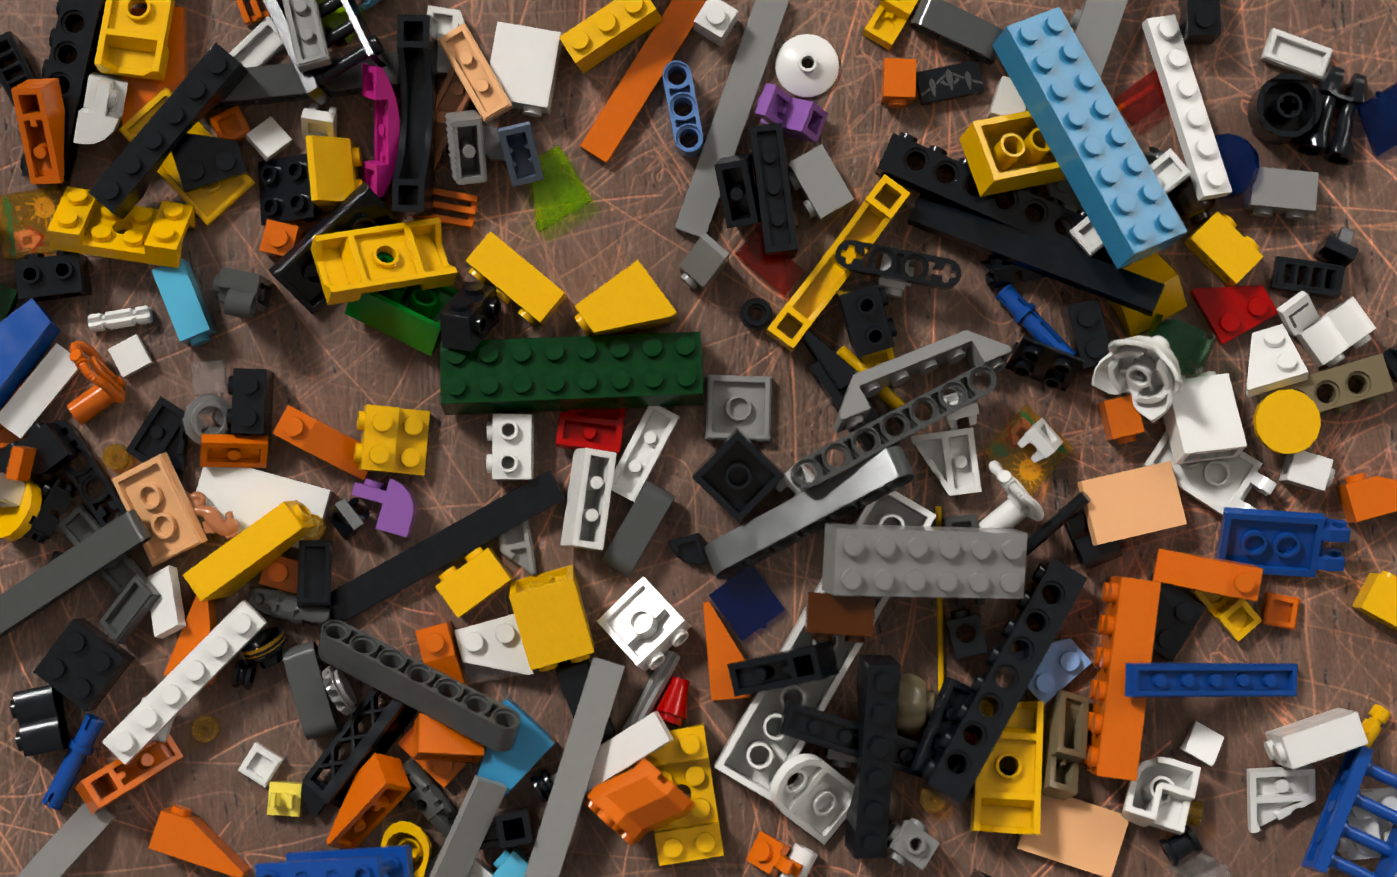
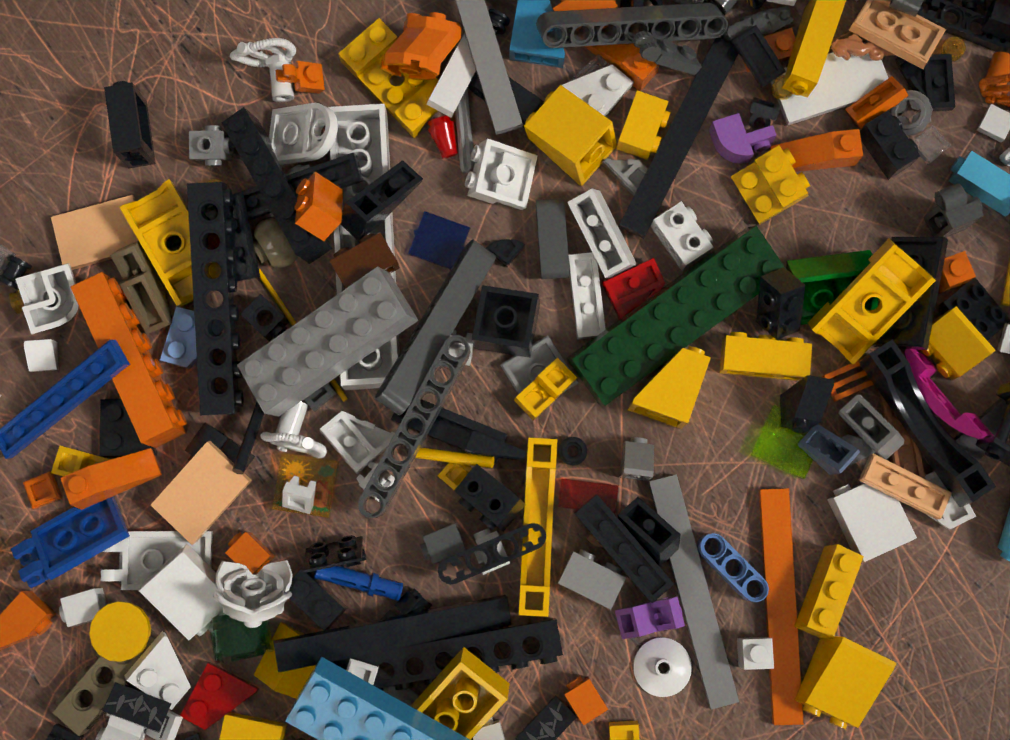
camera: 145 degrees right, 5 degrees down
tile [301,103,337,139] -> none
orange slope [703,601,751,701] -> none
light grey slope [833,330,1012,433] -> none
none -> black tile [102,682,172,733]
none -> orange brick [294,172,343,241]
none -> dark grey brick [420,524,466,564]
none -> yellow slope [514,357,577,421]
none -> dark grey hinge [632,31,702,75]
none -> black slope [780,375,834,433]

